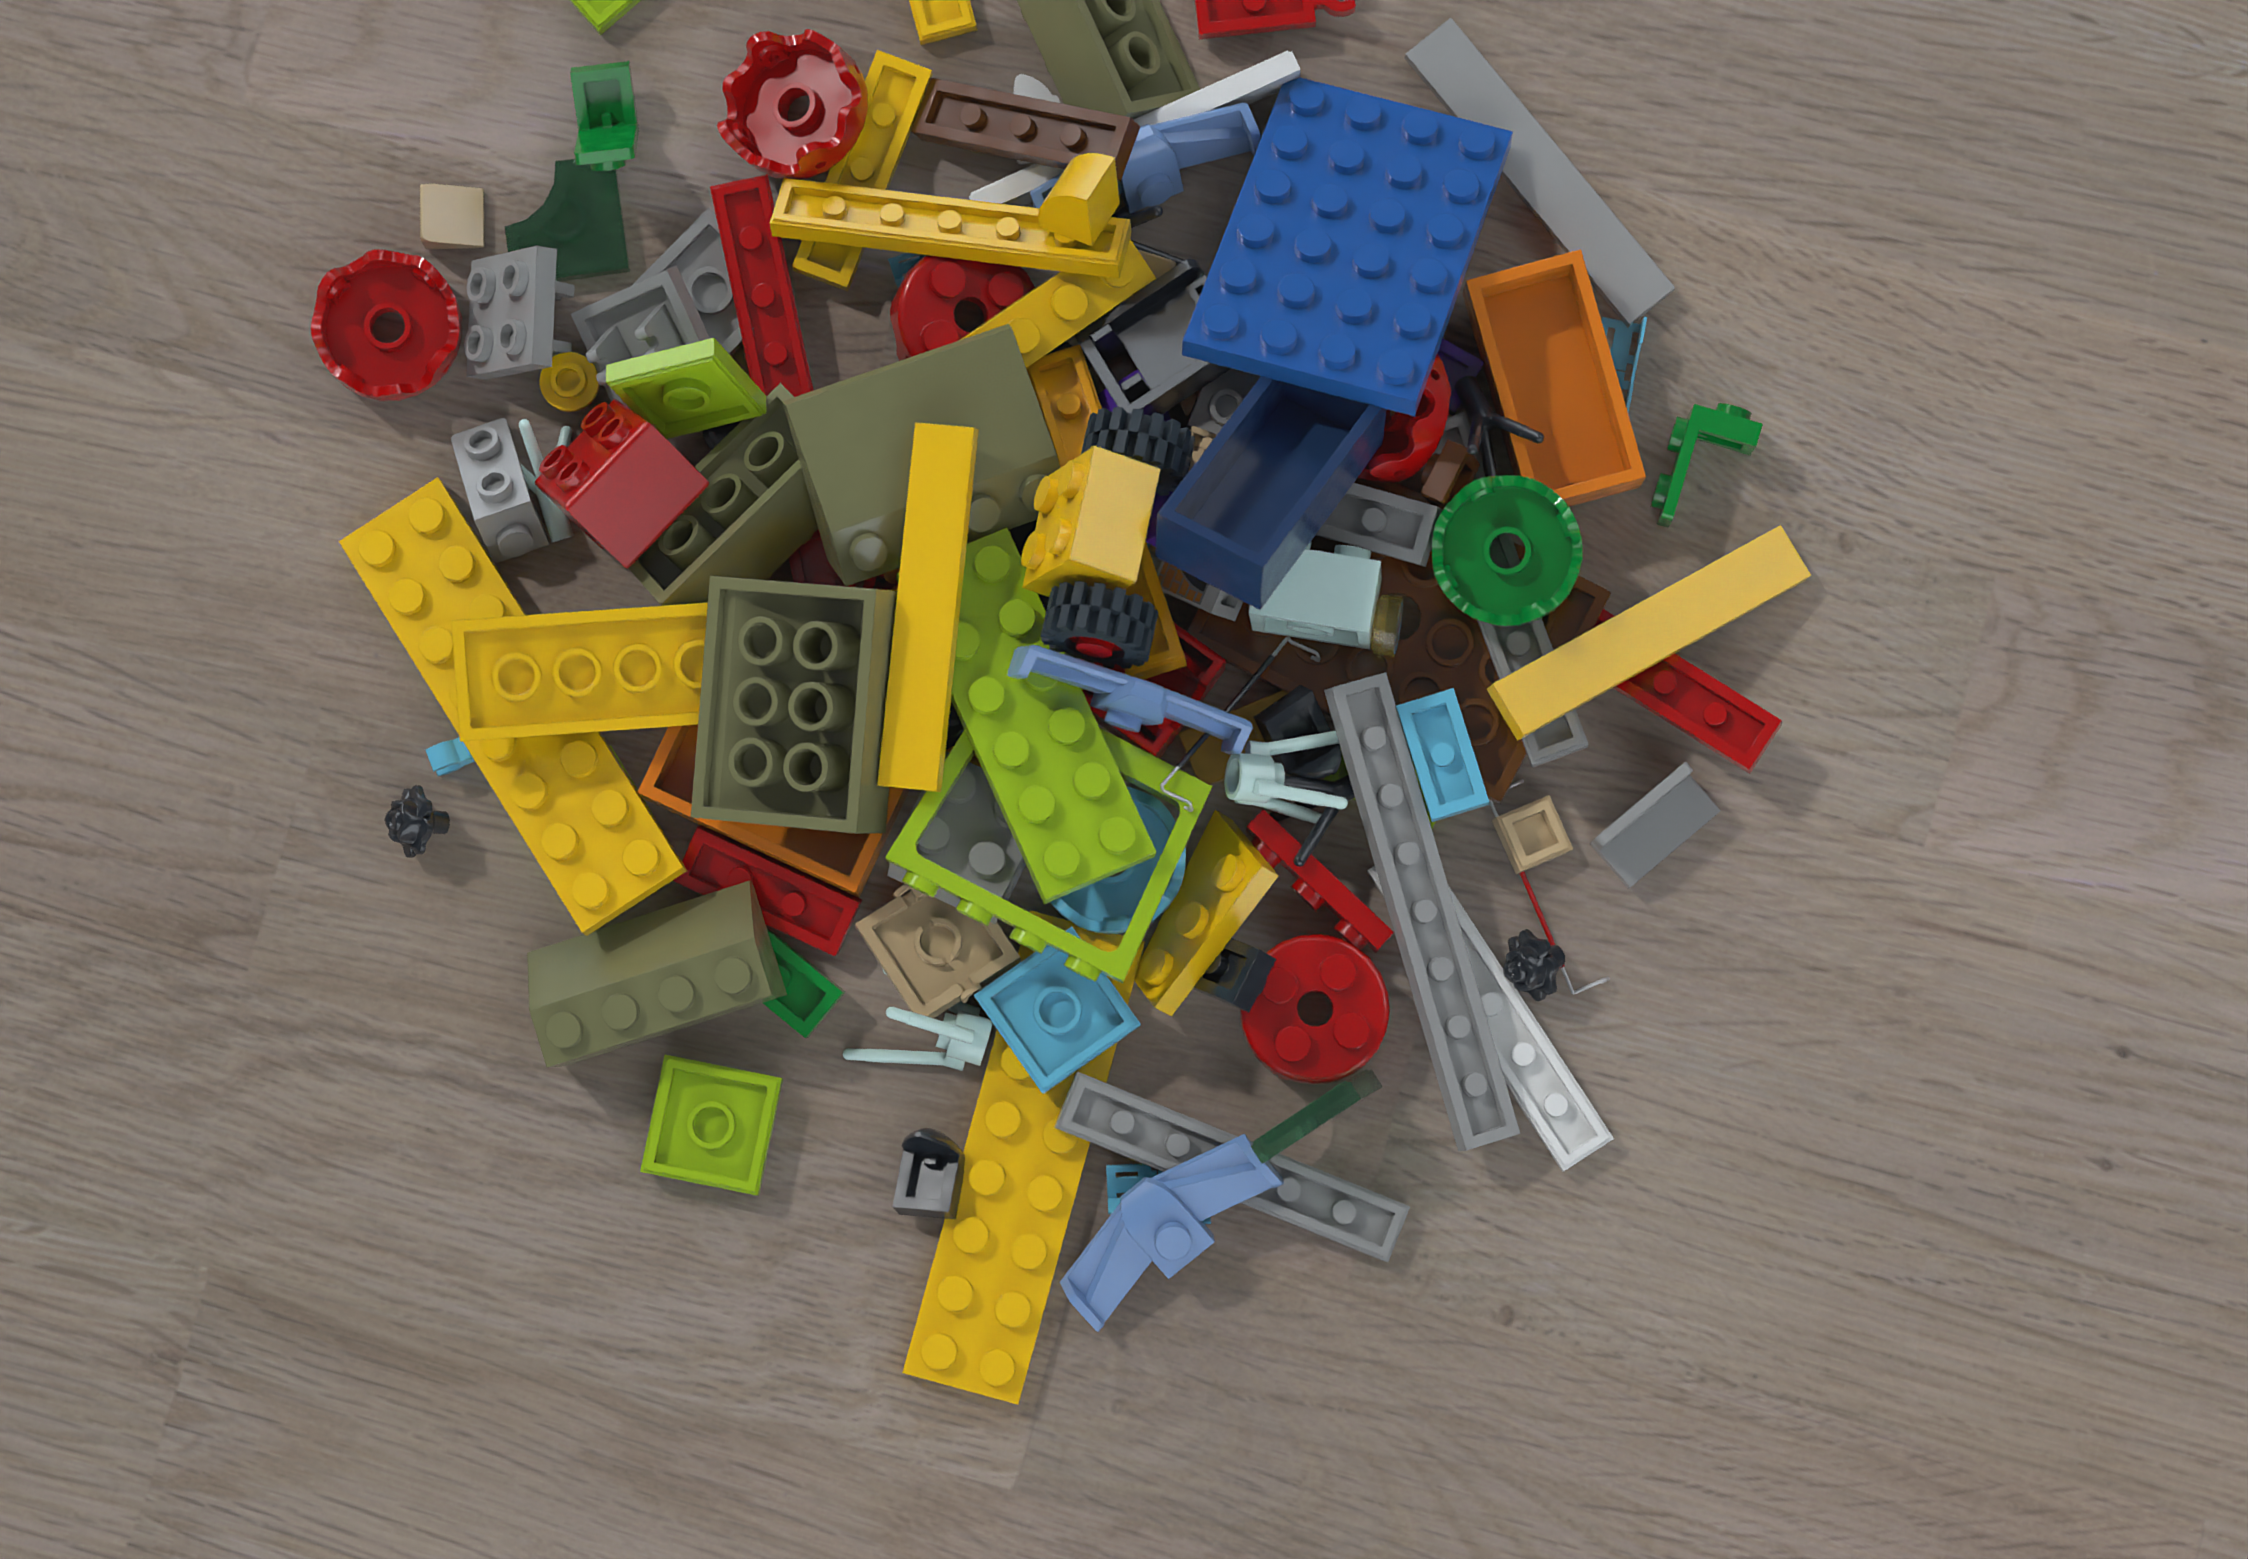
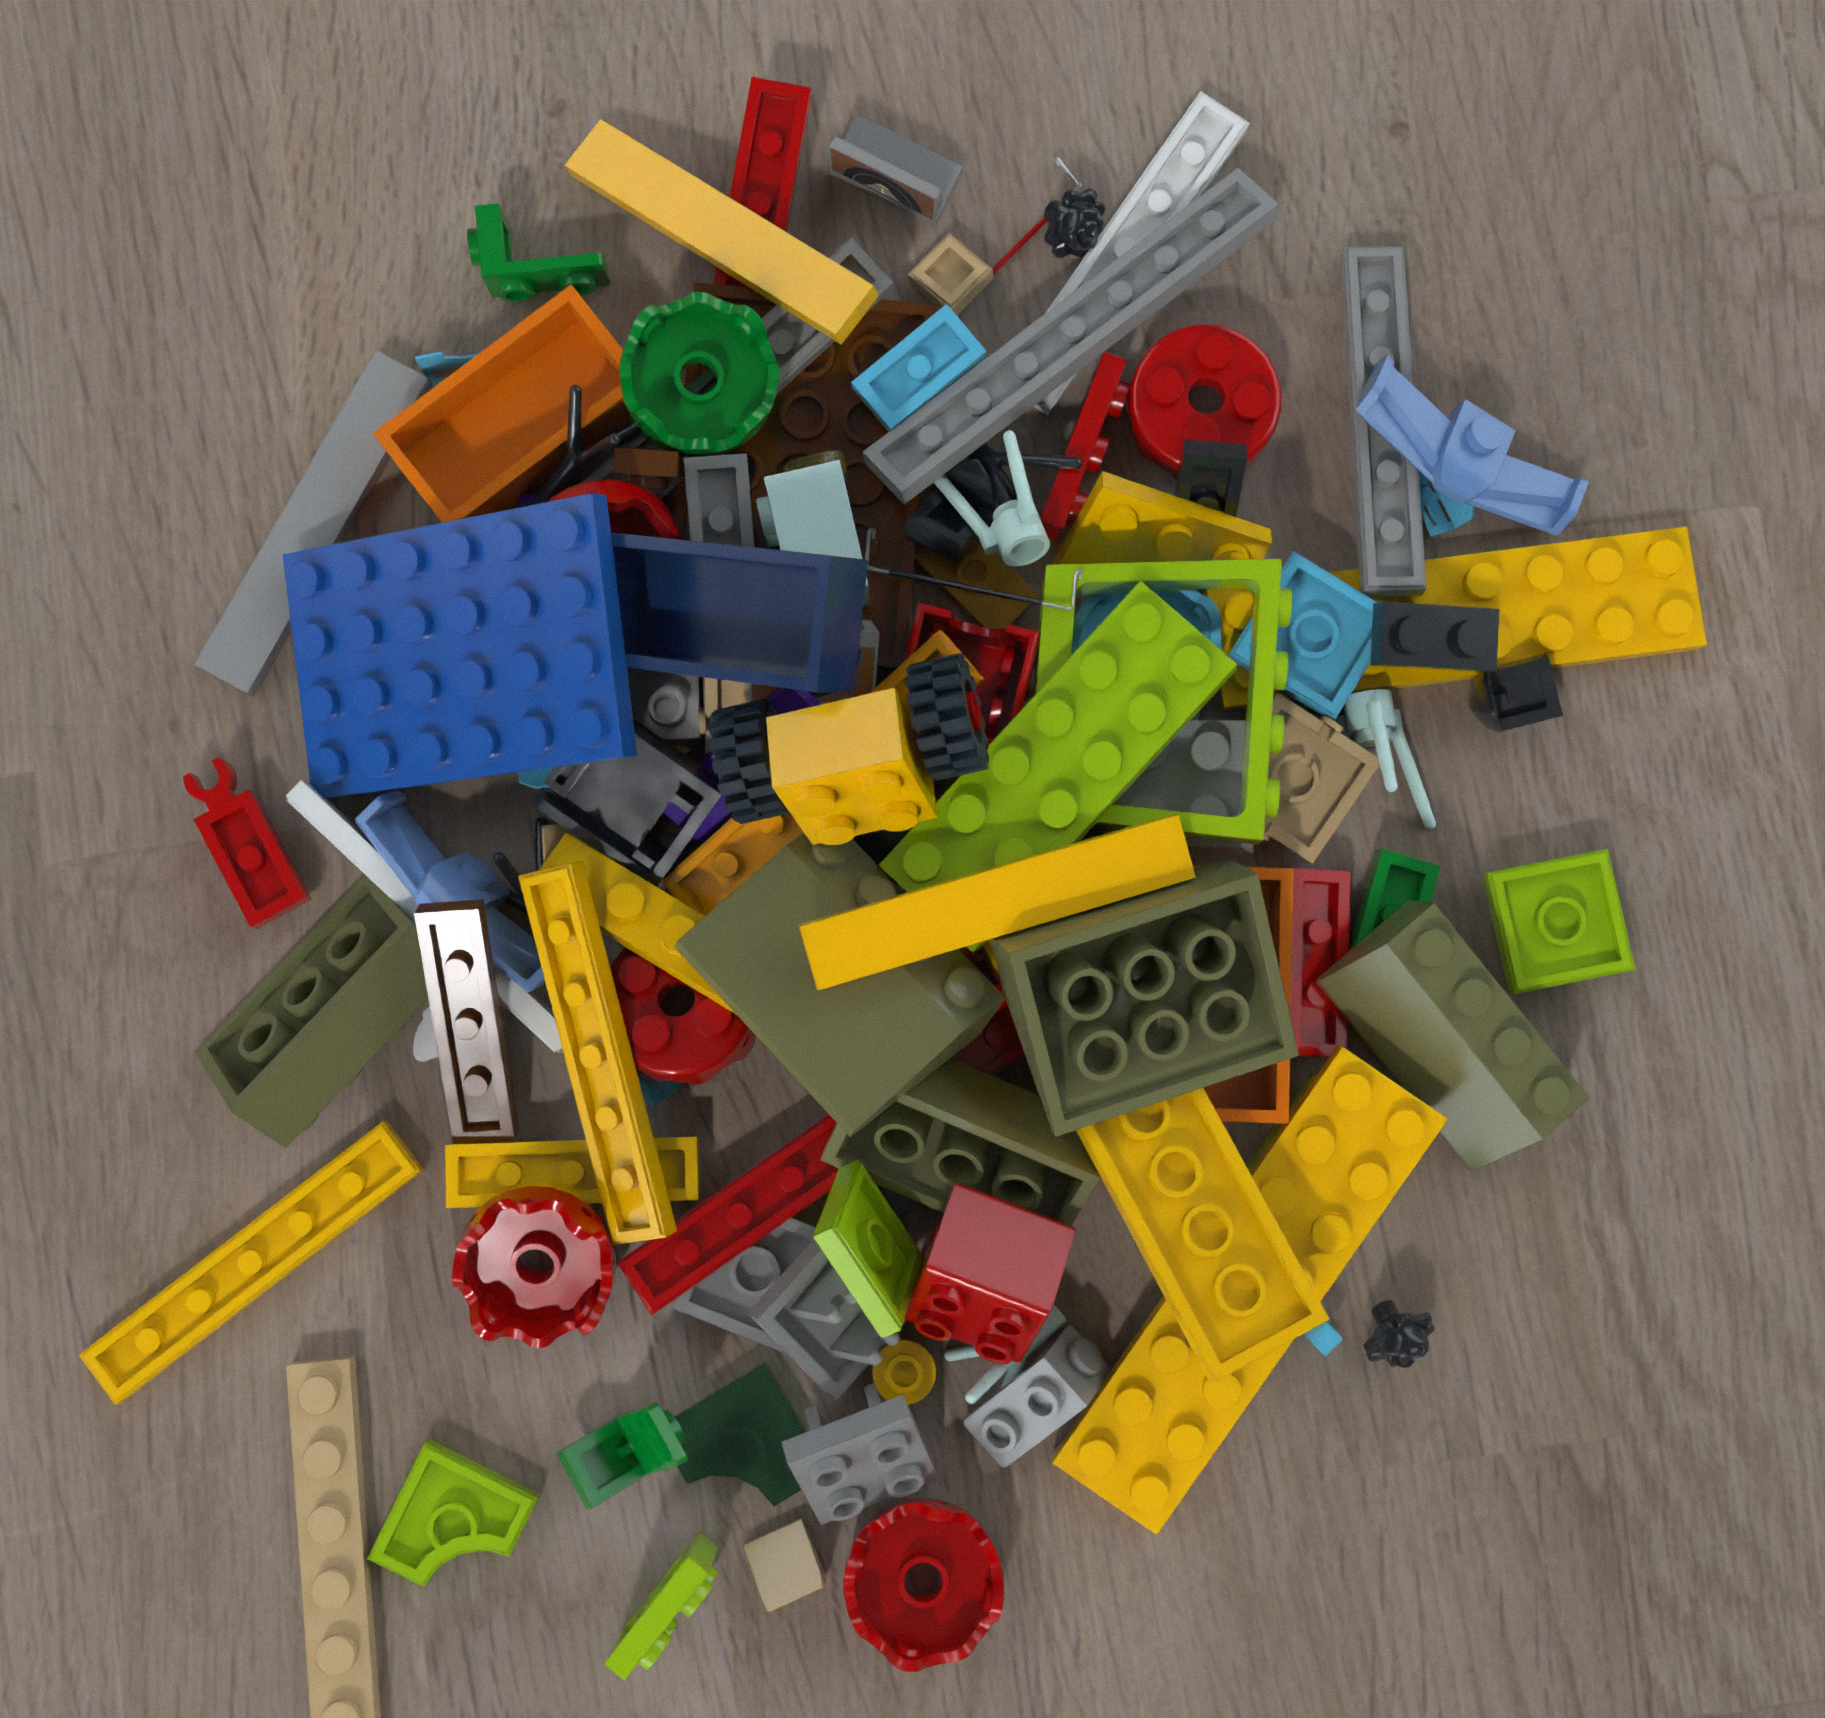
camera: 120 degrees left, 0 degrees up
medium blue plate [1008,645,1253,754] -> none
yellow brick [1038,153,1120,246] -> none
clear green tile [1250,1069,1383,1164] -> none
none -> lime plate [604,1531,719,1681]
none -> black plate [1370,602,1499,672]

